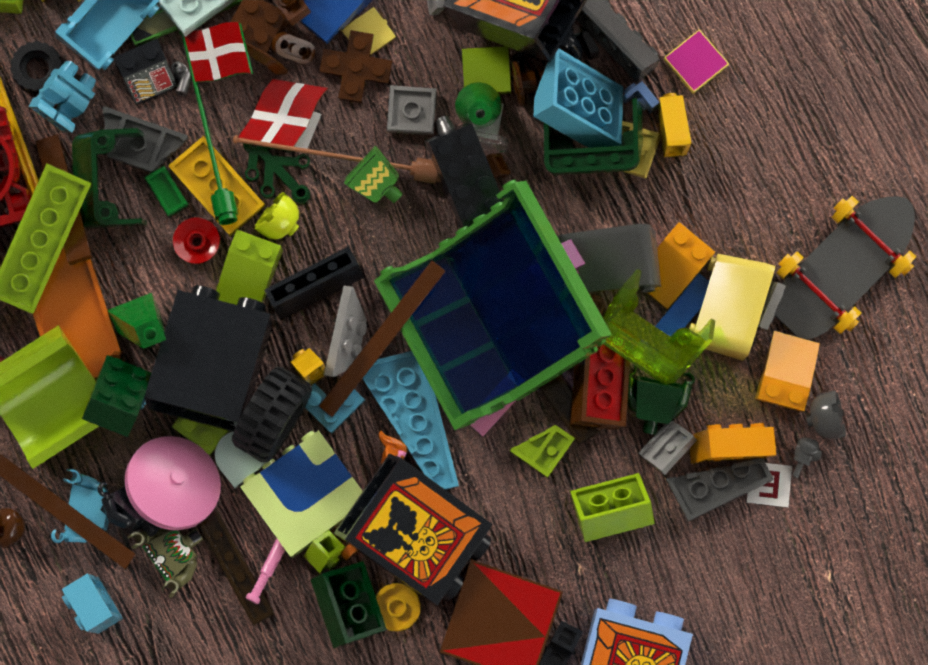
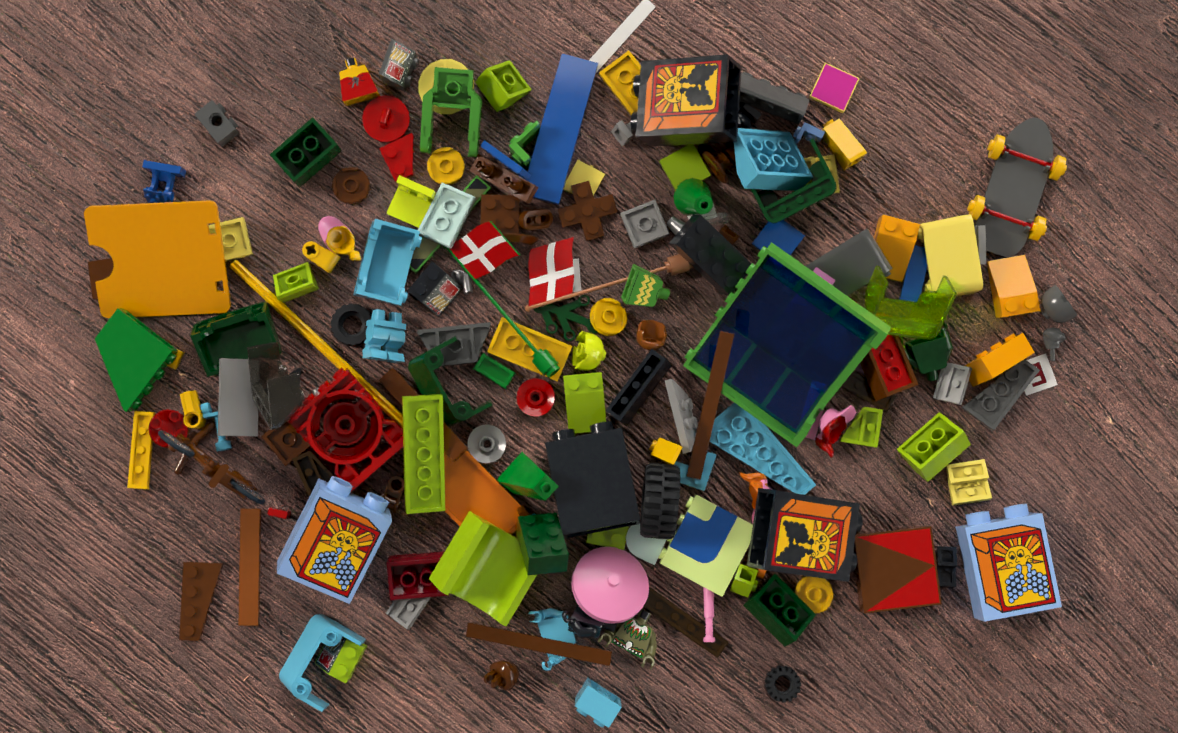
camera: 25 degrees left, 5 degrees up
none -> light grey dish [467,425,506,463]
none -> yellow tile [590,298,627,336]
none -> dark orange hair [636,320,667,351]
none -> blue tile [752,220,805,266]
none -> hair [815,405,856,458]
none -> light yellow slope [946,459,992,506]

